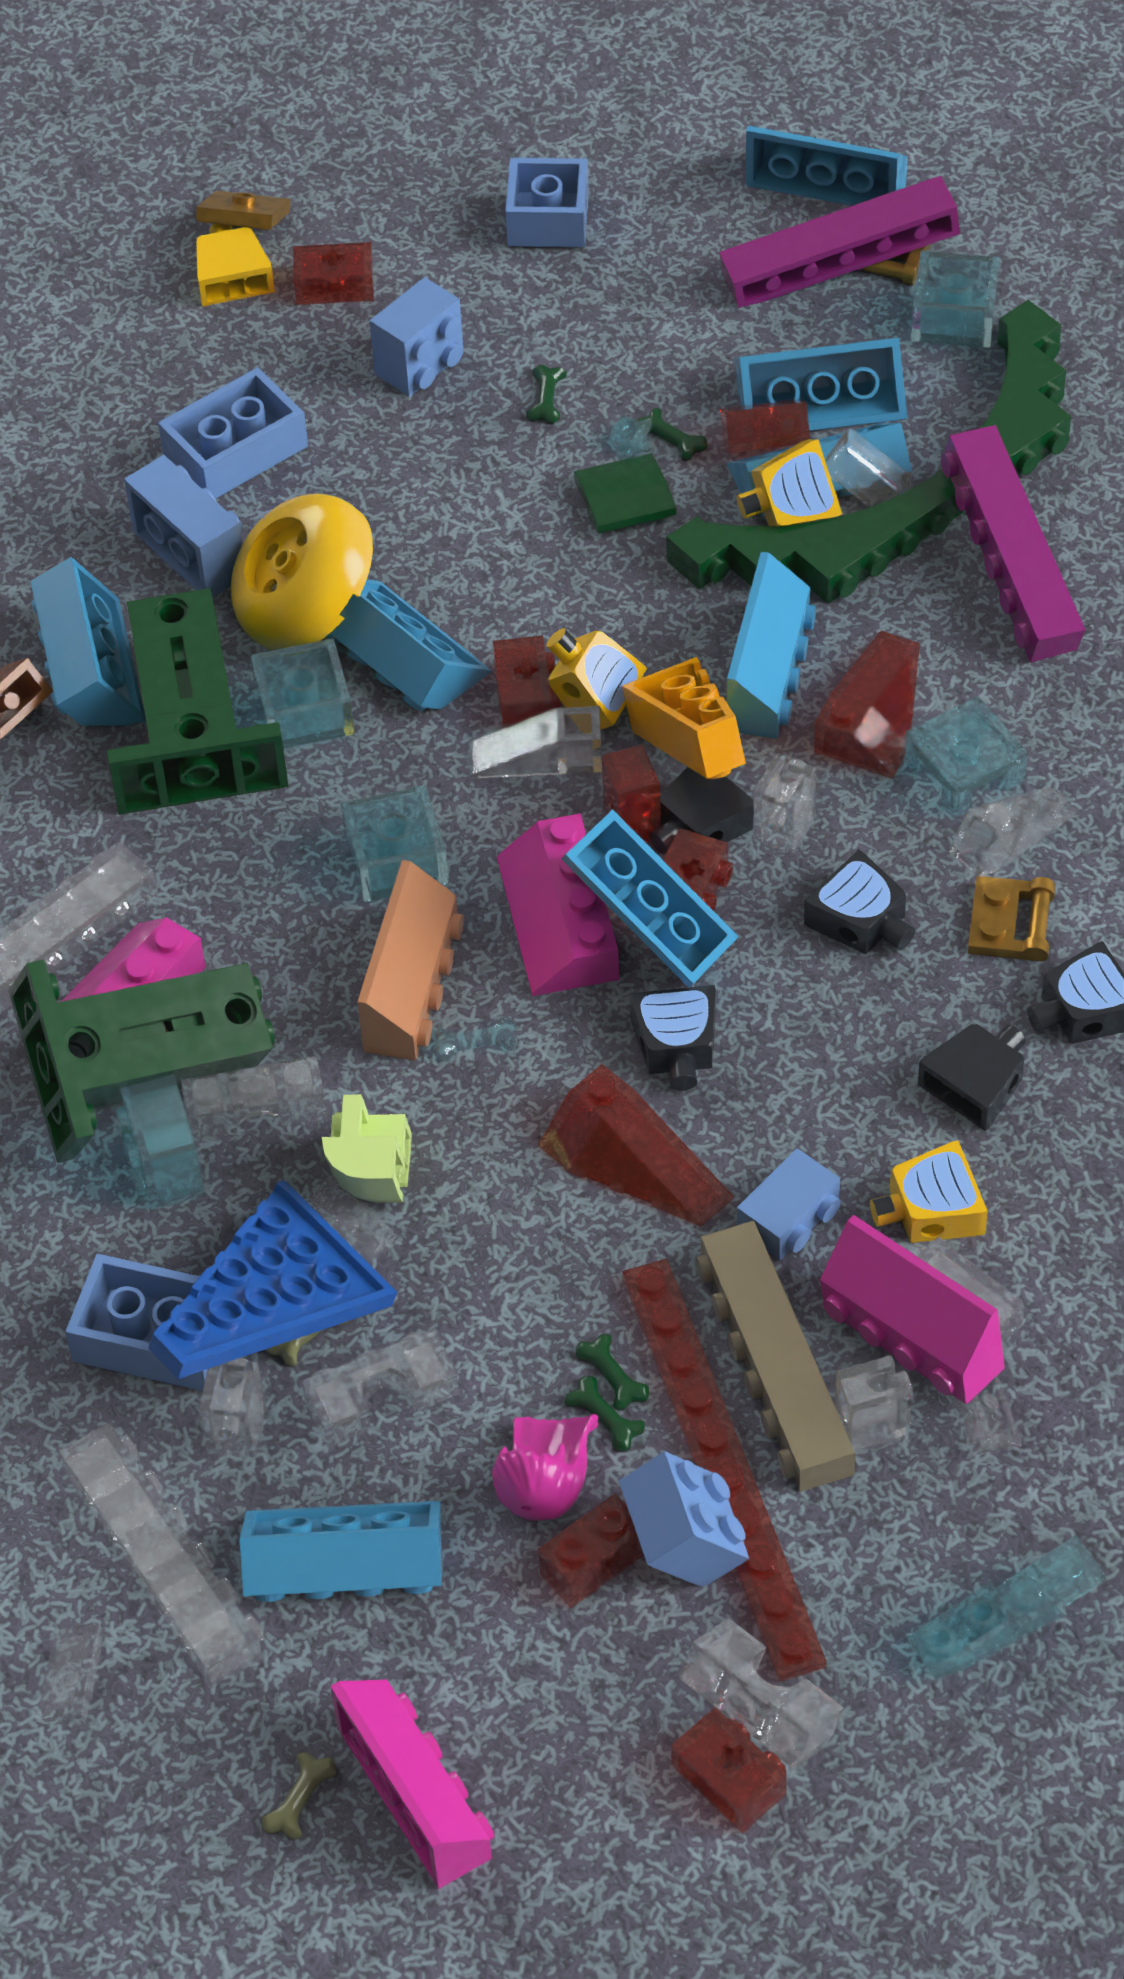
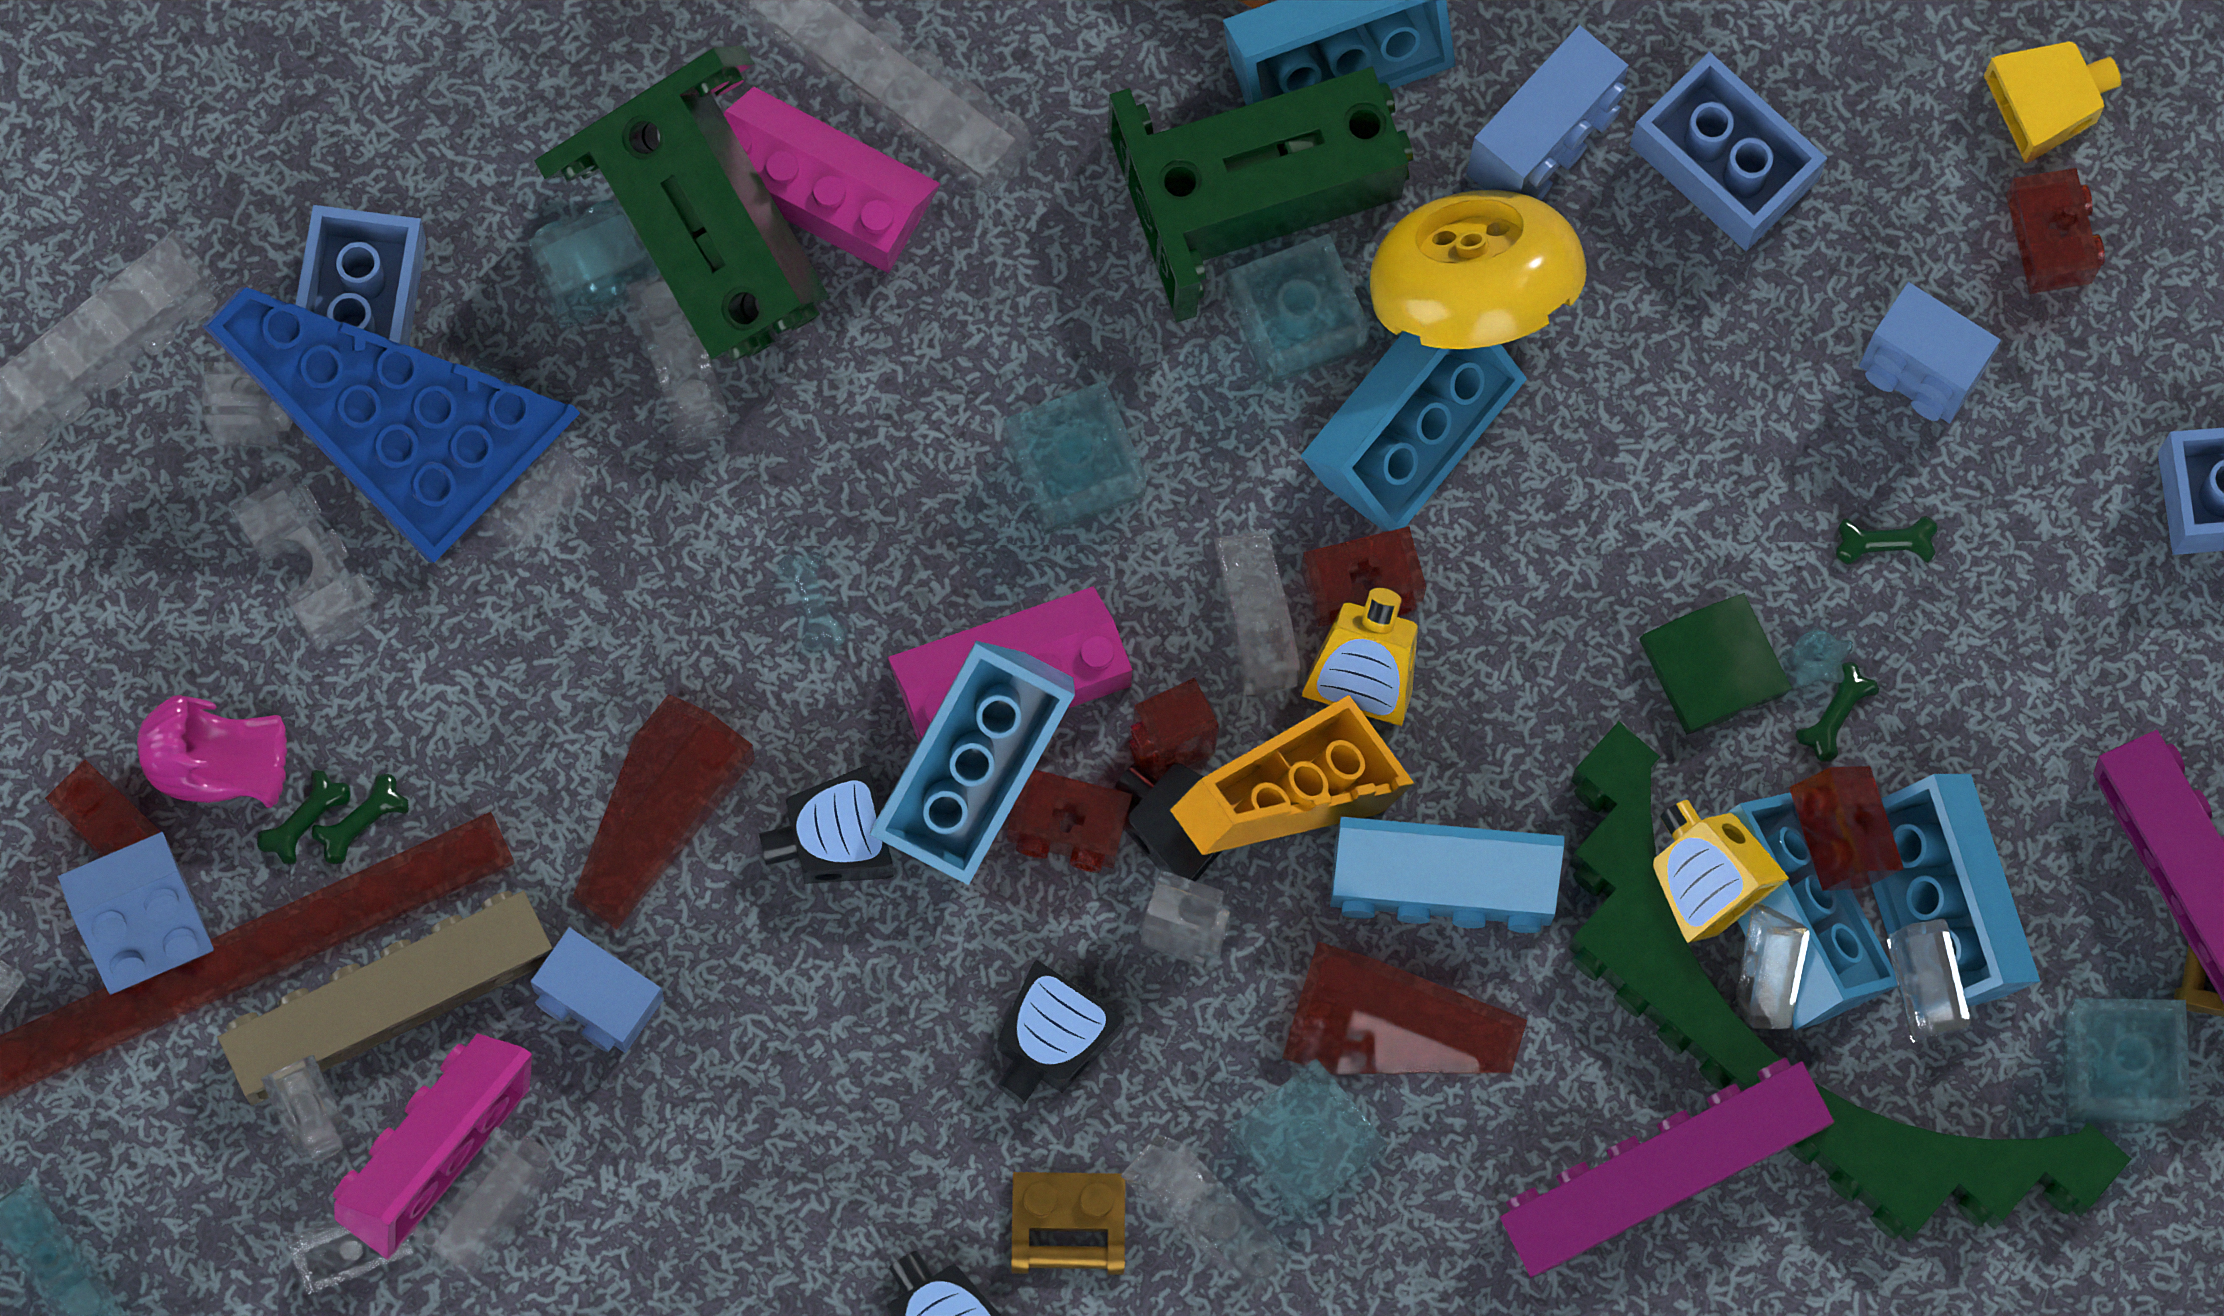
camera: 75 degrees right, 20 degrees up
pearl gold plate [196,191,291,230] -> none
dark azure slope [239,1501,442,1602] -> none
yellowish green brick [322,1094,412,1203] -> none
nougat slope [357,860,464,1061] -> none
torso [870,1140,988,1243] -> none
black torso [918,1024,1026,1132] -> none
none -> clear slope [1887,919,1971,1043]

